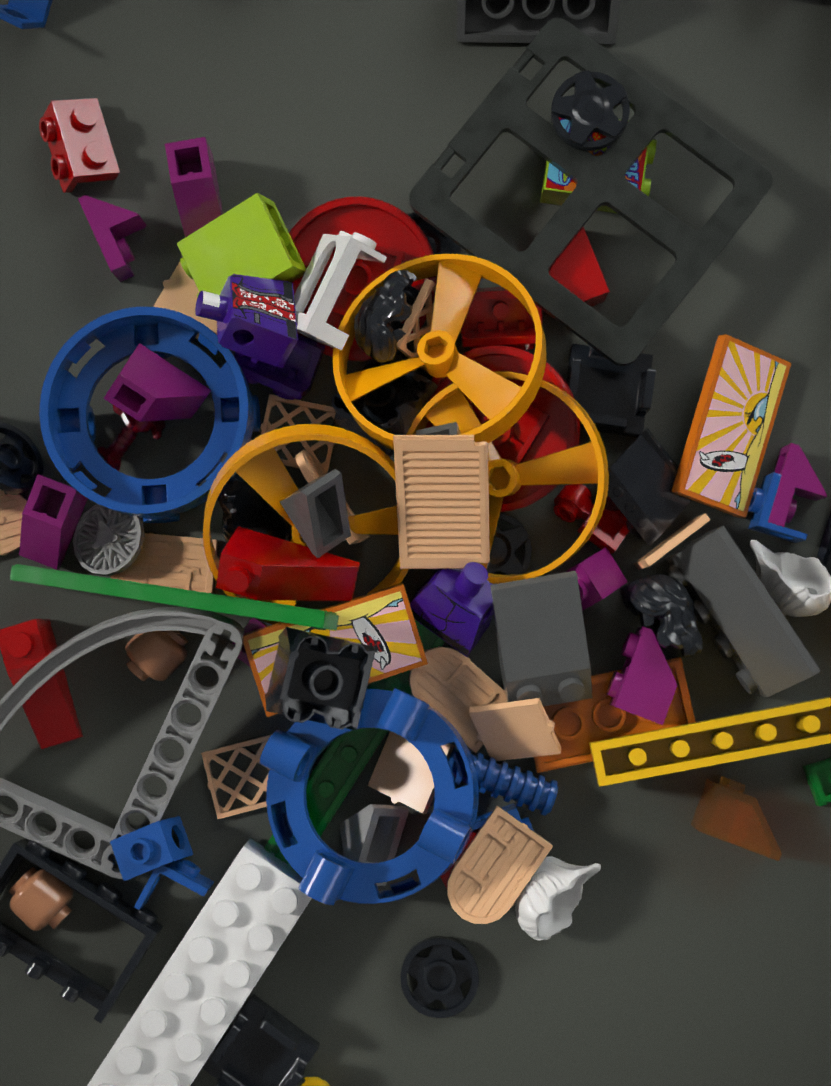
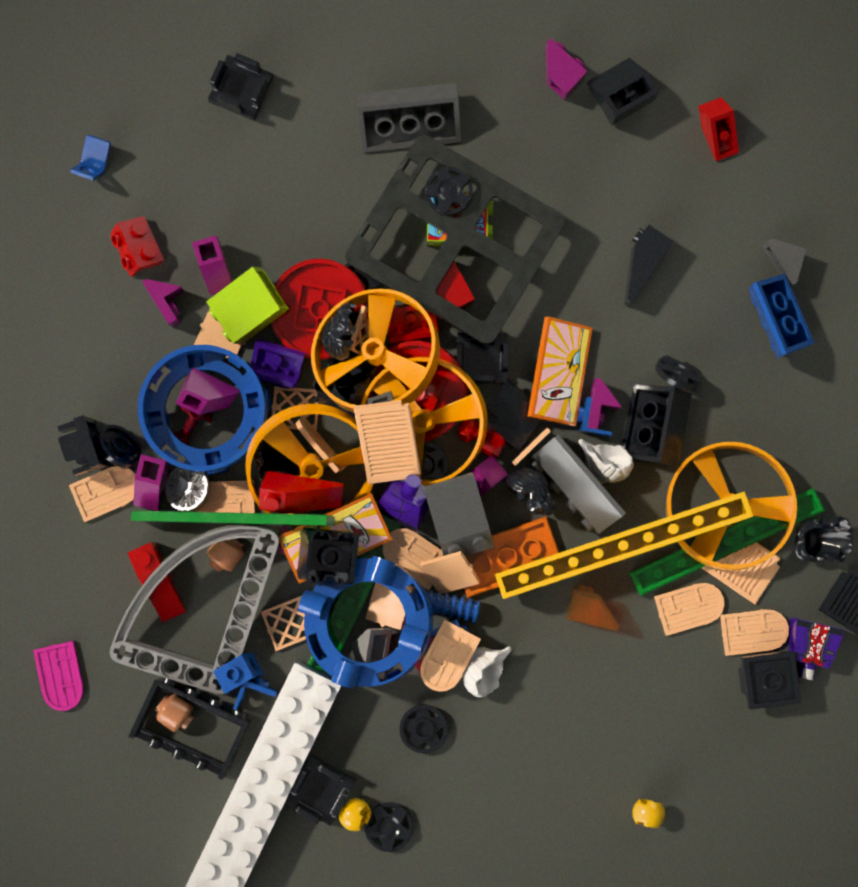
camera: 15 degrees left, 0 degrees up
dark purple torso [195,274,298,368] -> none
dark grey slope [280,469,351,558] -> none
white panel [294,231,387,350] -> none
magenta slope [606,627,678,725] -> none

